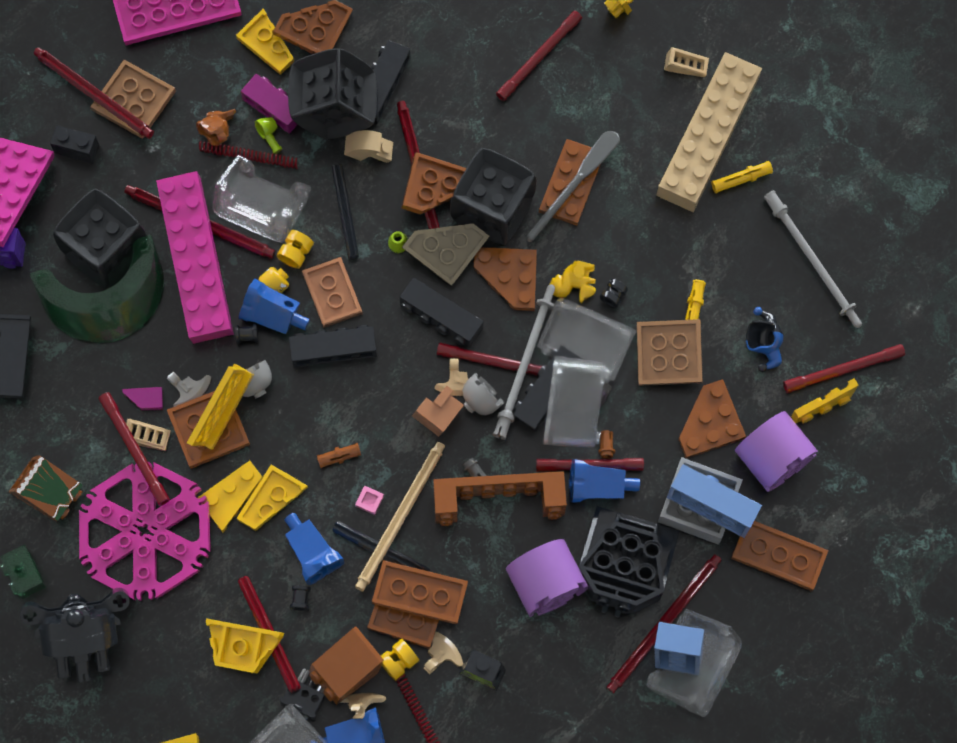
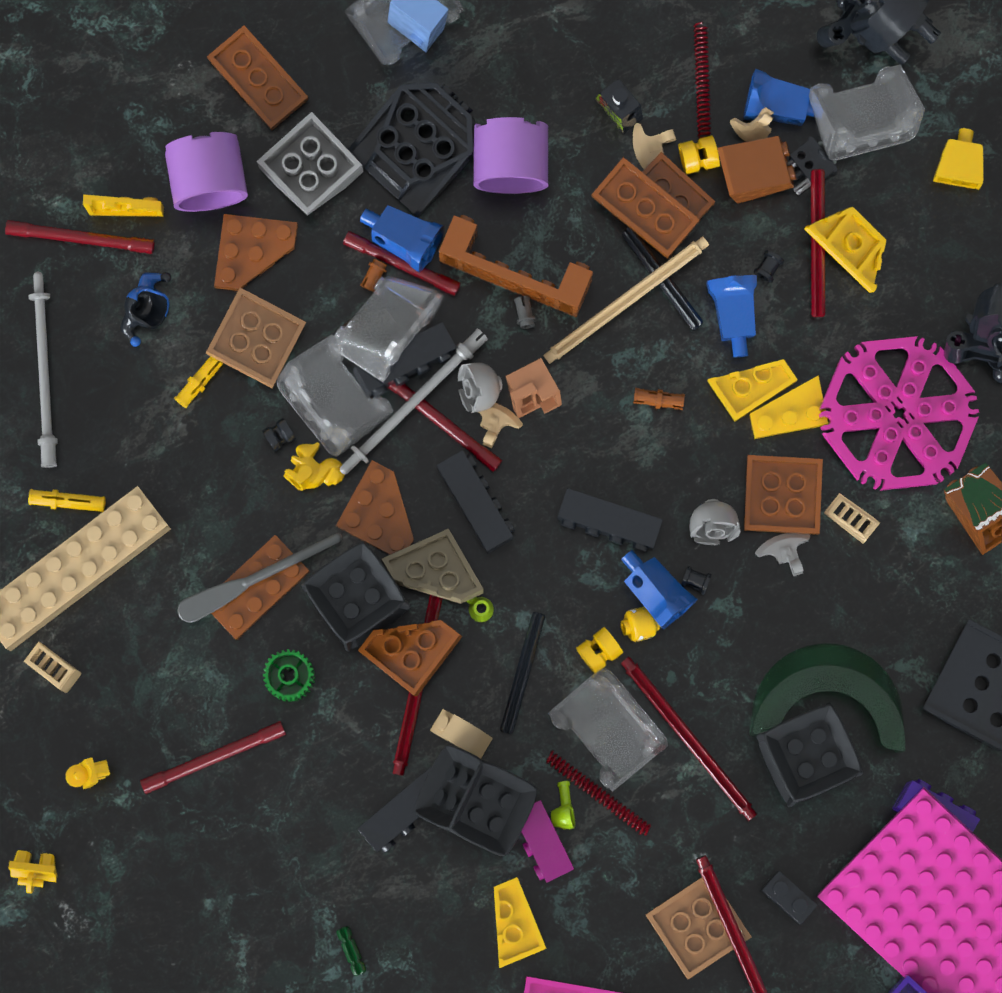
camera: 150 degrees left, 10 degrees up
dark red piece [98,392,170,506] -> none
magenta tile [122,387,163,410] -> none
dark pink brick [156,171,234,344] -> none
yellow fence [187,364,254,449] -> none
dark orange animal [196,109,236,146] -> none
dark orange plate [273,0,353,54] -> none
nougat tile [302,257,363,328] -> none
bright pink tile [355,486,384,515] -> none
dark red piece [606,554,722,694] -> none
medium blue brick [667,464,762,538] -> none
none -> green brick [263,649,315,702]

